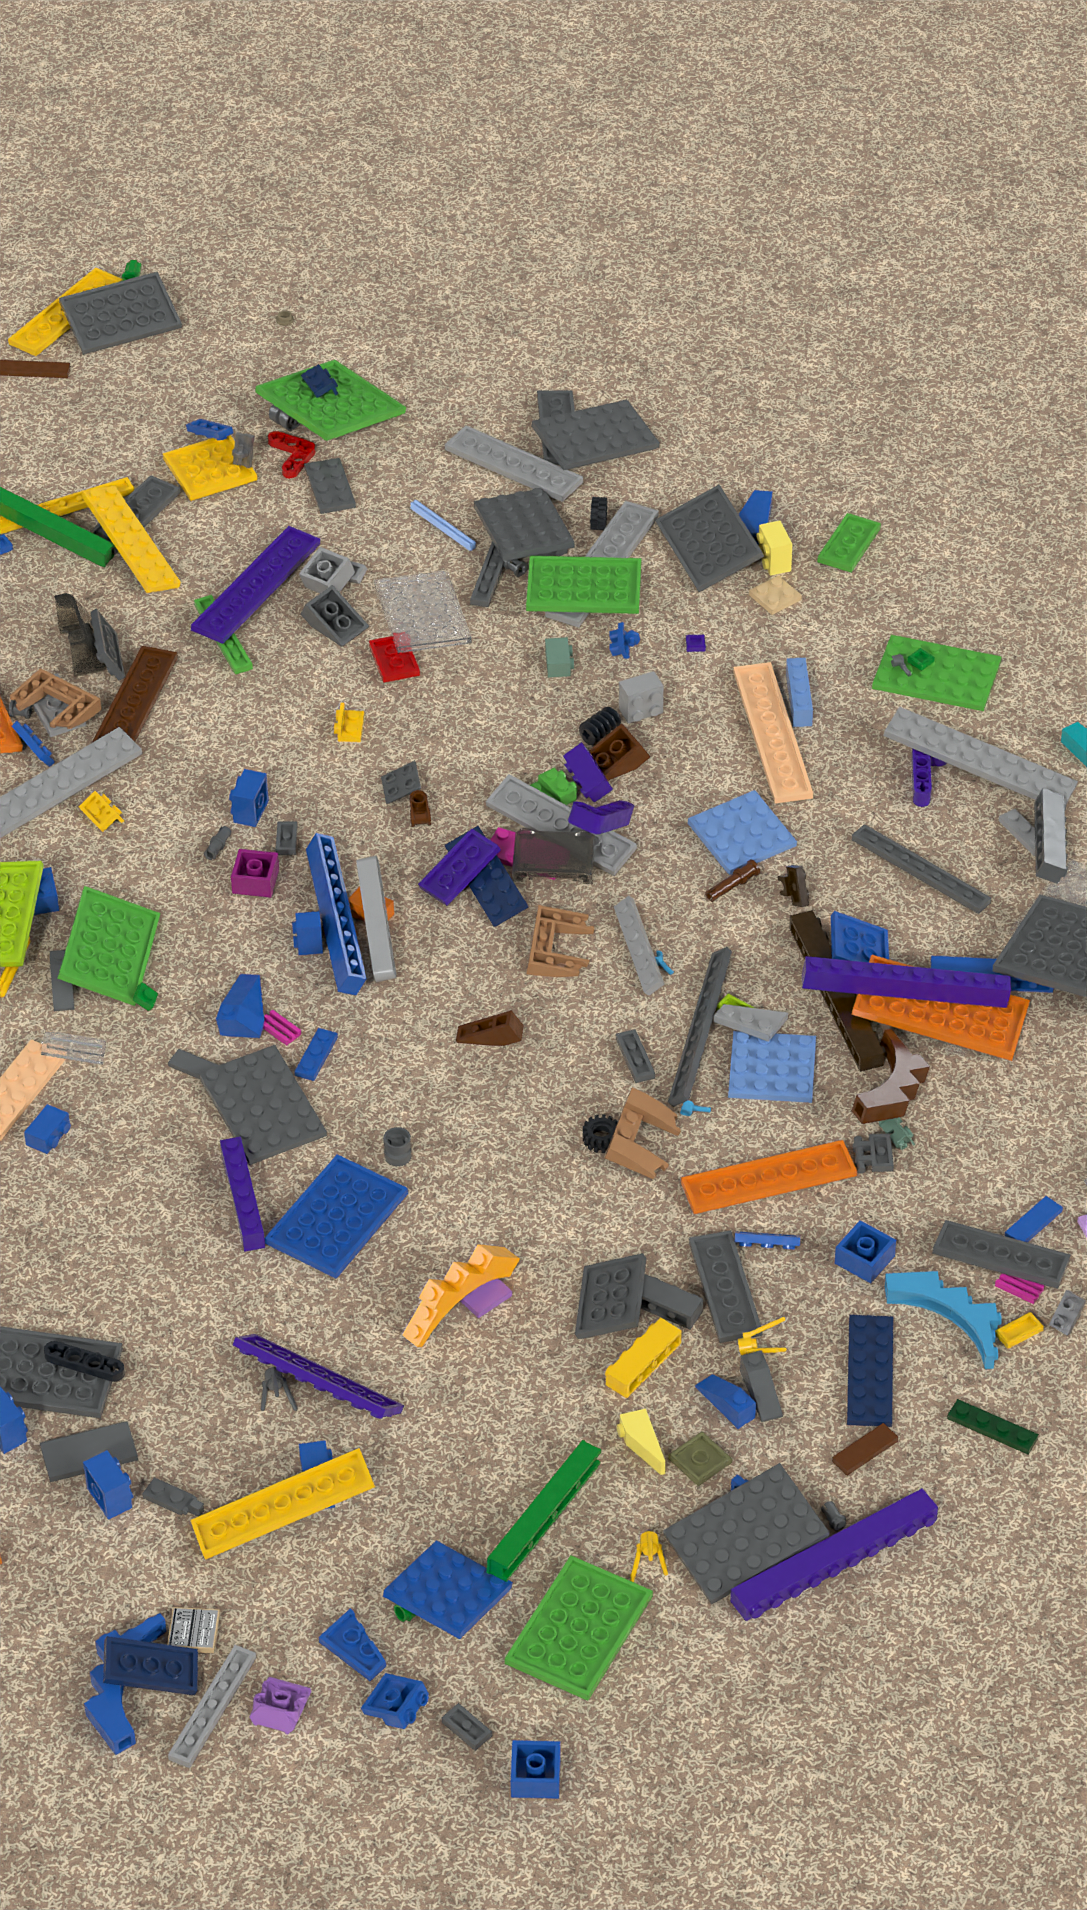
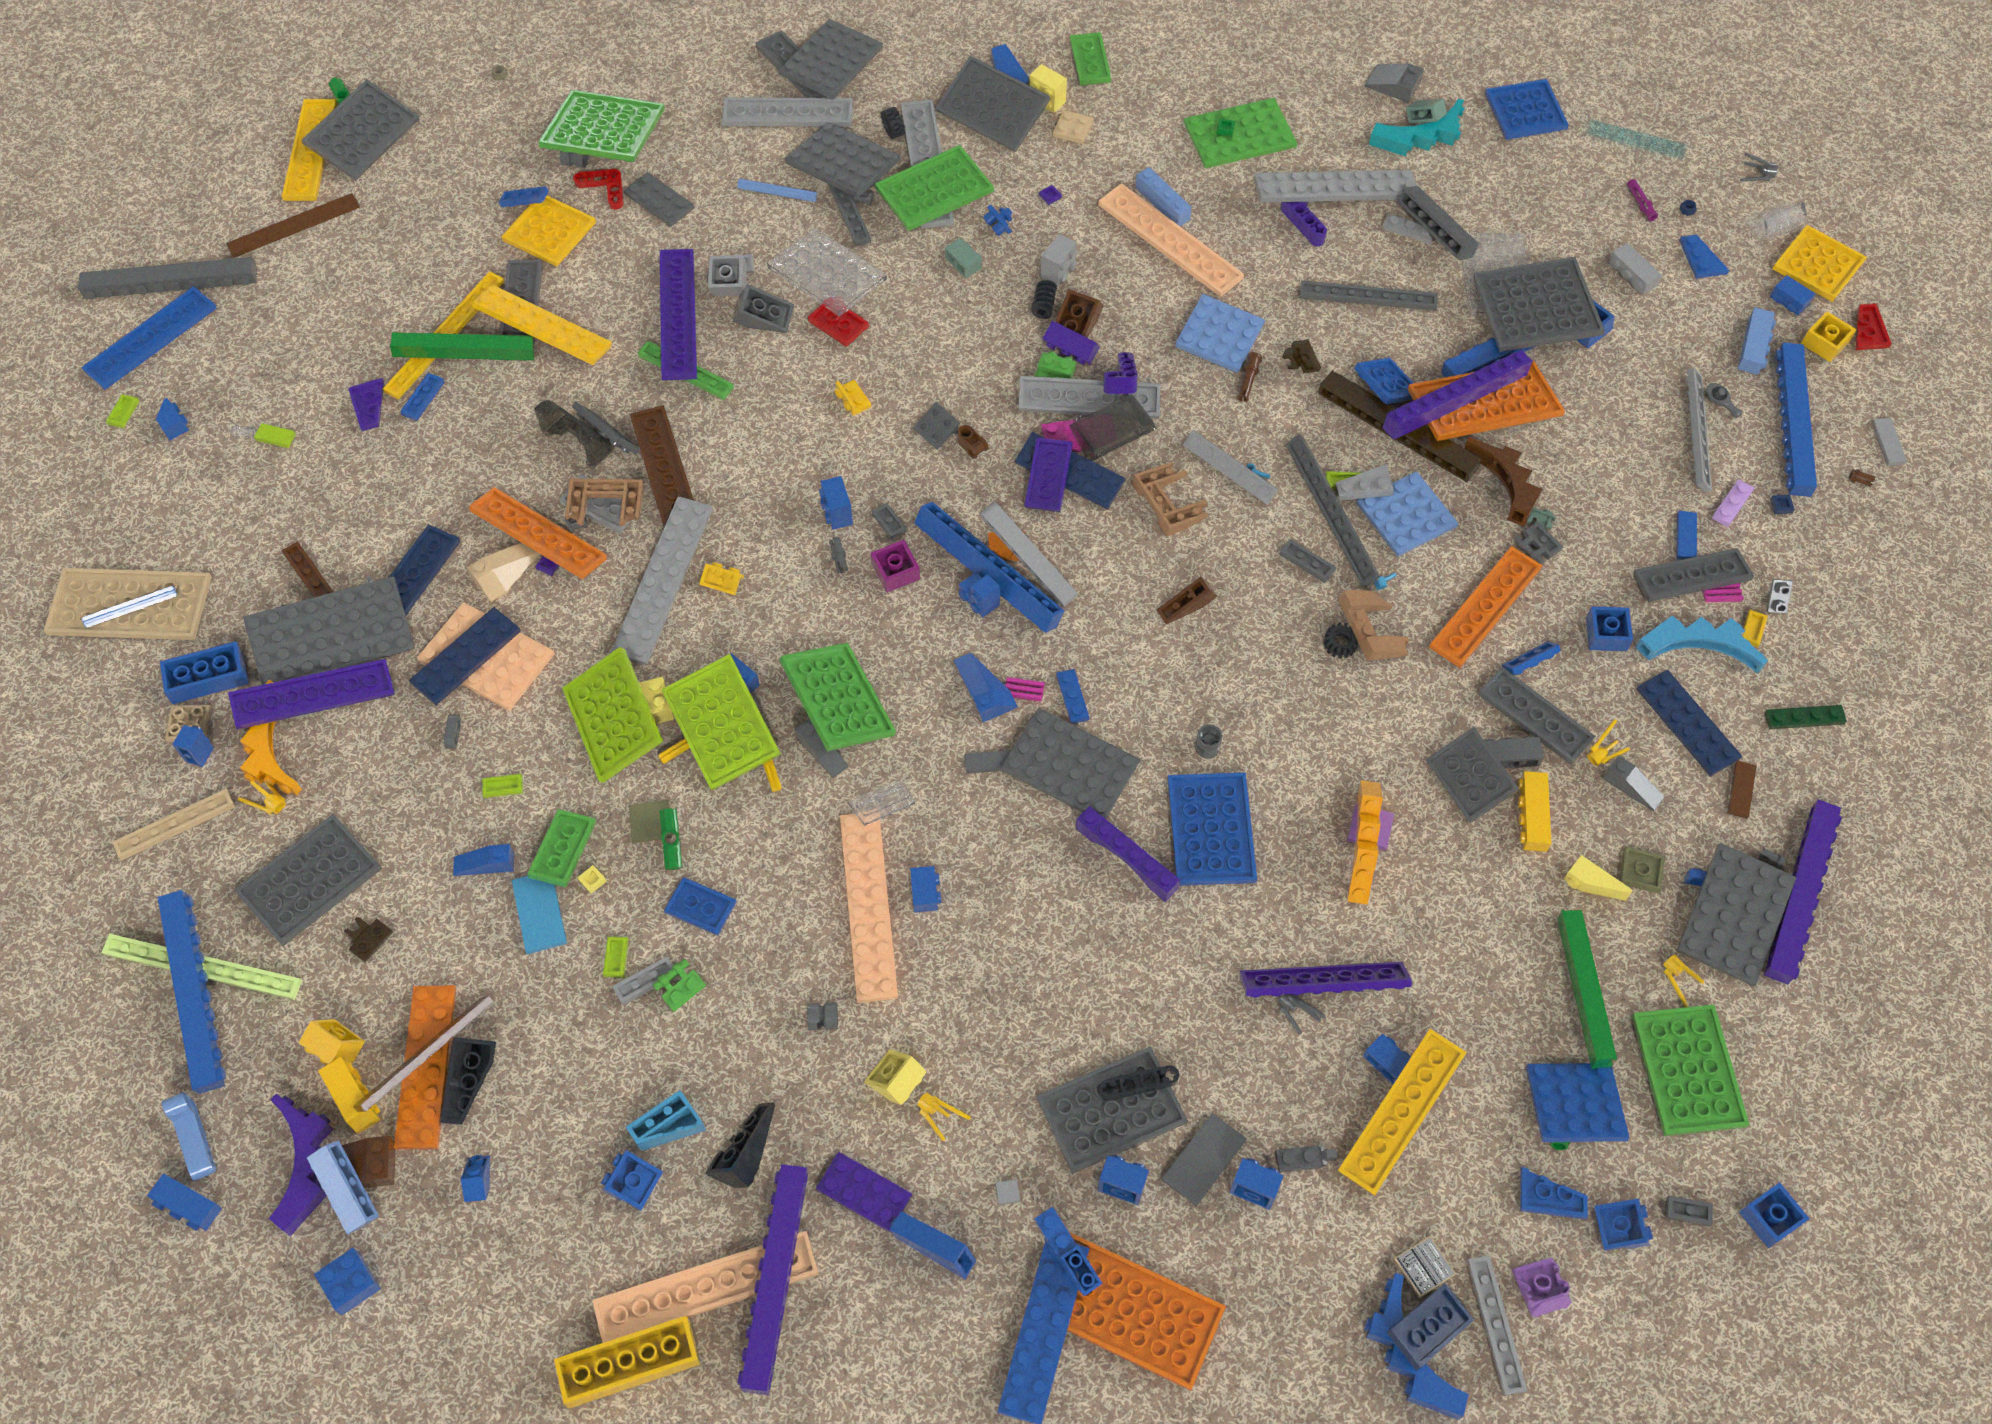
camera: 35 degrees left, 15 degrees up
blue plate [12,721,55,767] -> none
green plate [133,982,158,1011] -> none
flat silver hips [232,432,255,468] -> none
dark blue bracket [301,364,338,398] -> none
blue slope [695,1374,756,1429] -> none
dark grey hand [891,654,912,677] -> none

